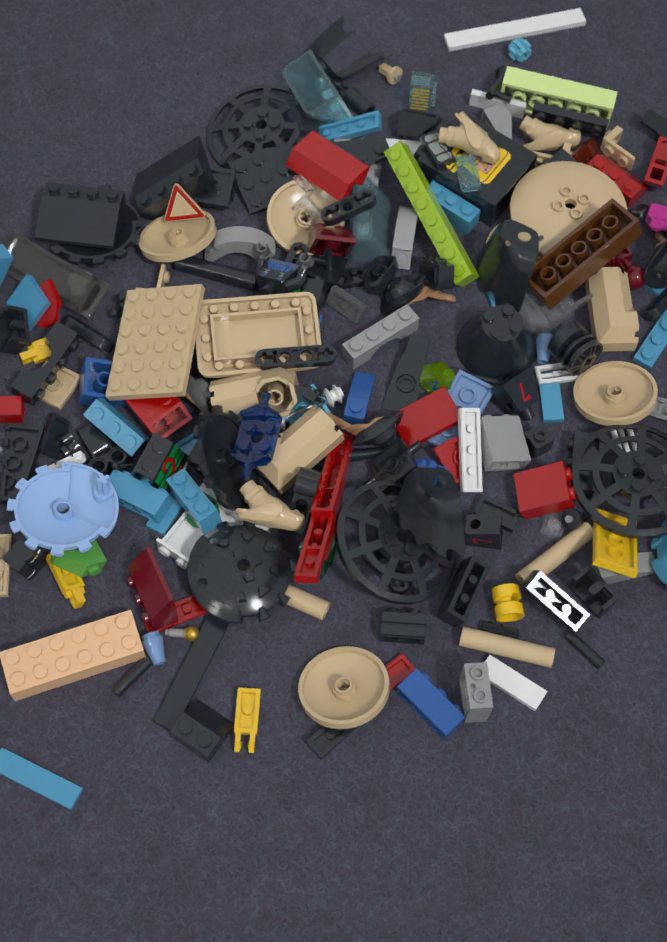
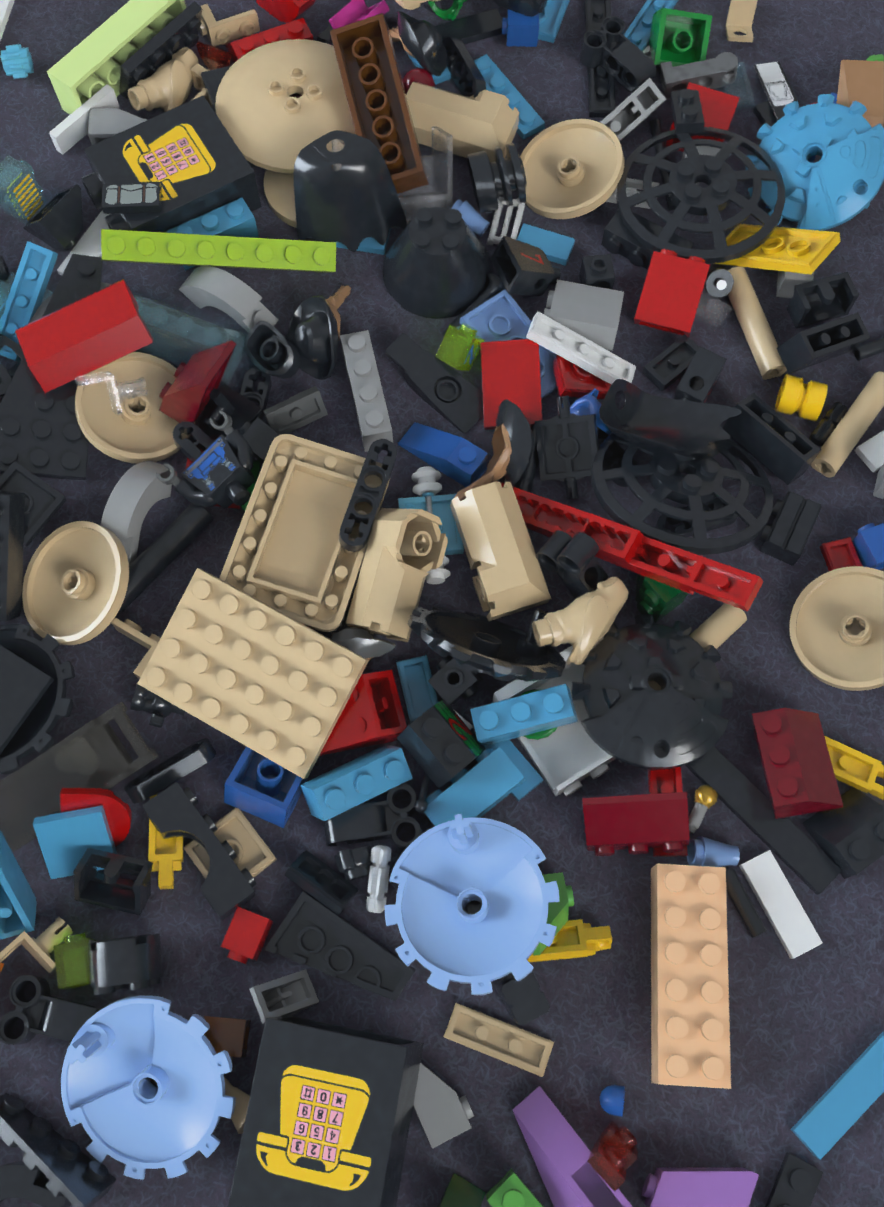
camera: 65 degrees left, 5 degrees up
piece [164,183,206,222] -> none
clear blue plate [229,392,283,480] -> none
black plate [296,384,326,408] -> none
black beam [321,189,377,226] -> none
black window [419,254,454,290] -> none
tan animal [439,111,500,163] -> none
clear light blue tile [455,155,481,192] -> none
black piece [486,65,513,104] -> none
none -> white tile [739,850,823,959]
none -> dark red slope [752,708,843,819]

